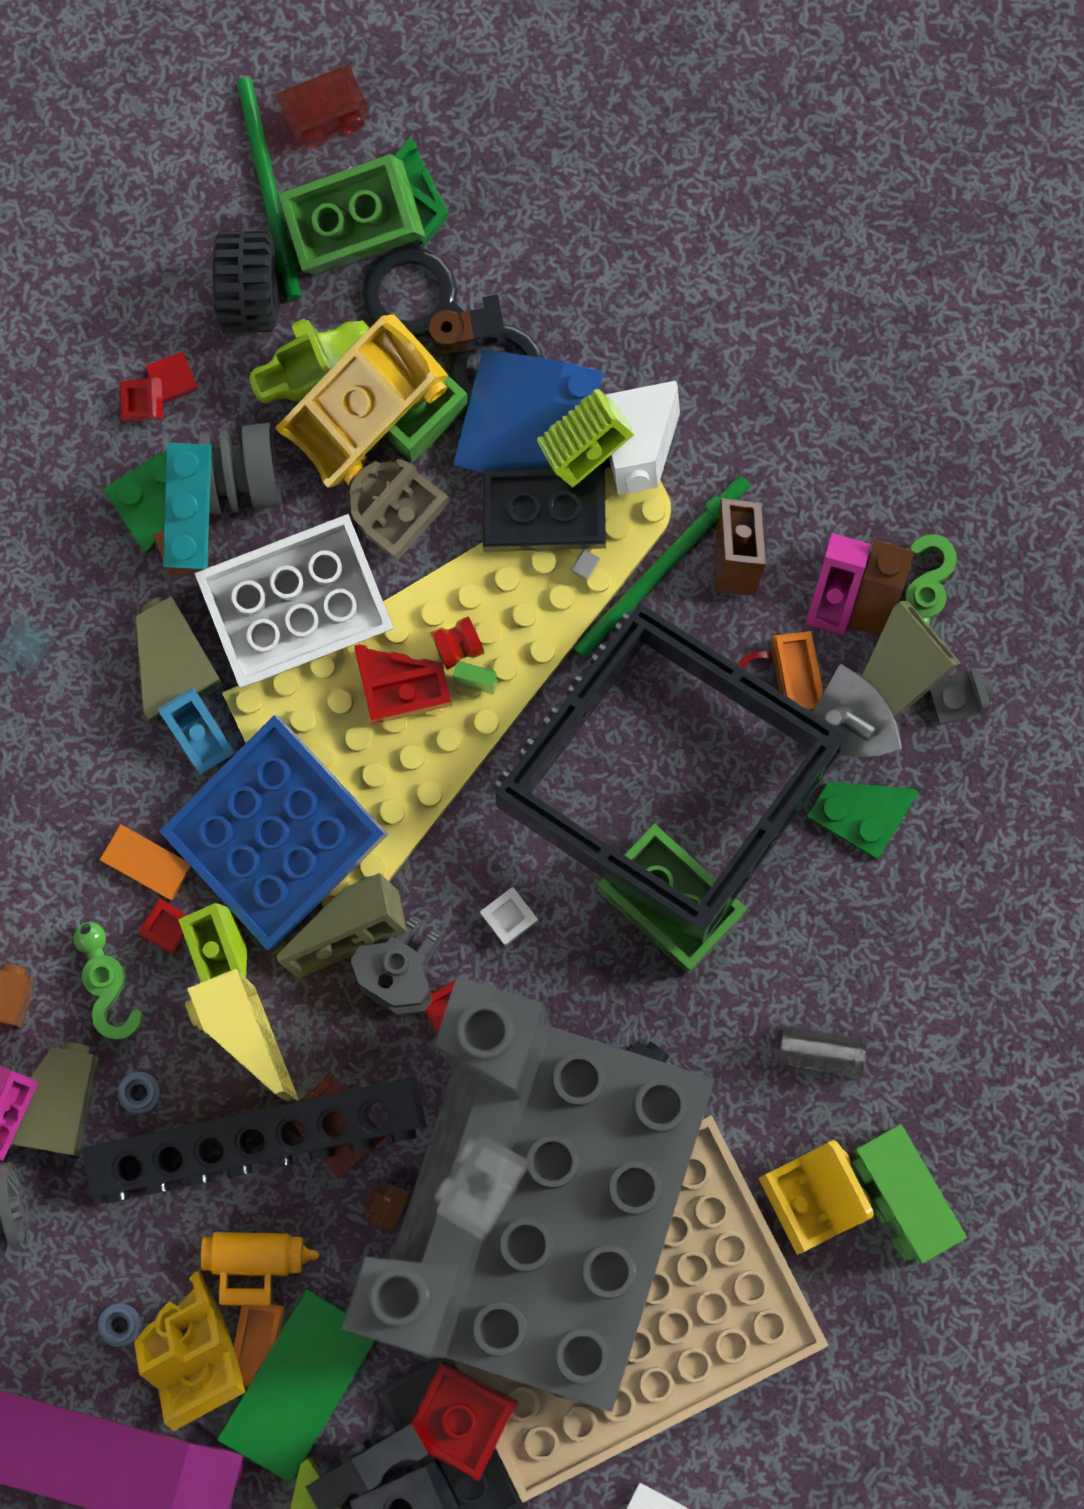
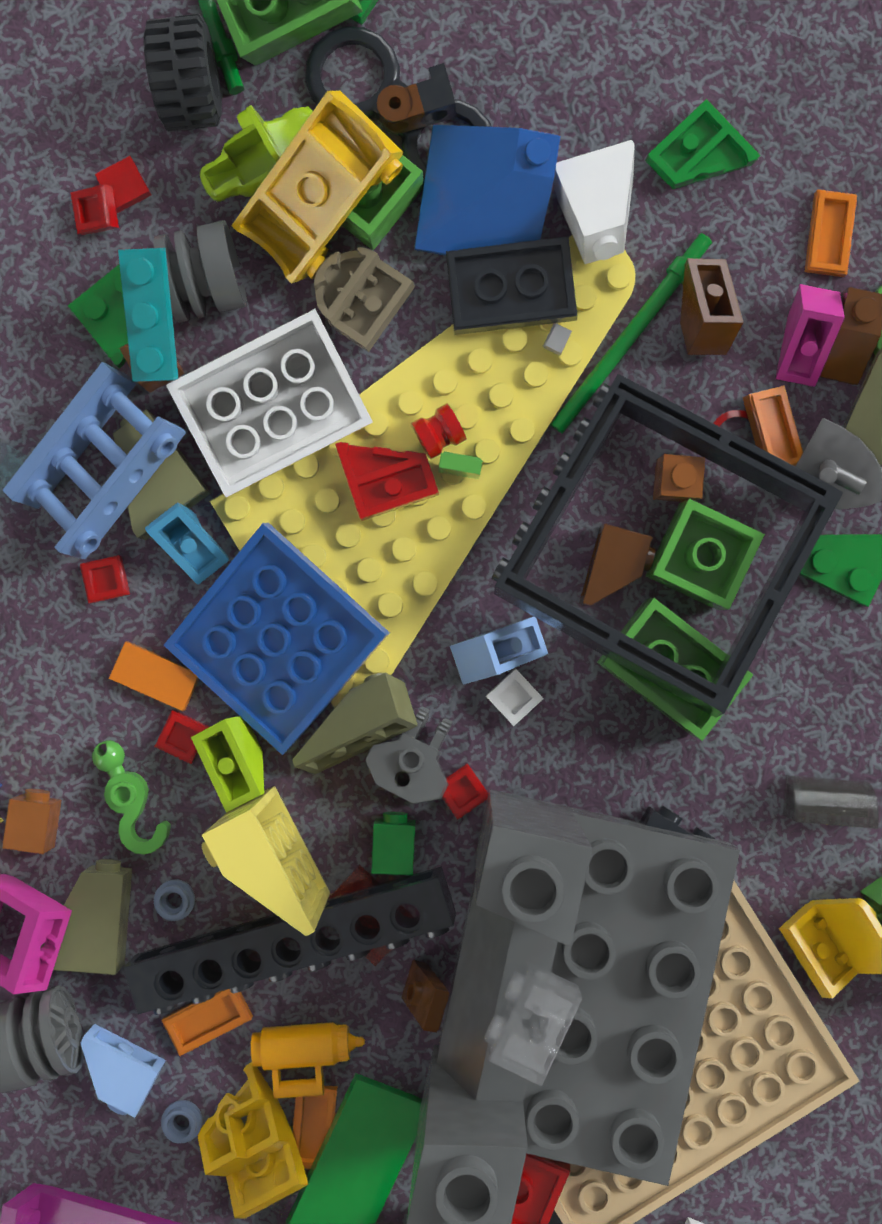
camera: 10 degrees left, 10 degrees up
lime brick [537,389,635,487] -> none
none -> medium blue fence [3,362,186,559]
none -> red tile [80,555,130,603]
none -> light blue slope [80,1024,166,1118]
none -> orange tile [161,989,253,1056]
none -> green brick [371,811,416,875]
none -> light blue slope [450,617,548,685]
none -> reddish brown slope [579,524,655,606]
none -> green wing [645,99,760,189]
none -> bright green brick [645,499,765,610]
none -> dark orange brick [653,454,705,502]
none -> orange tile [804,189,857,277]

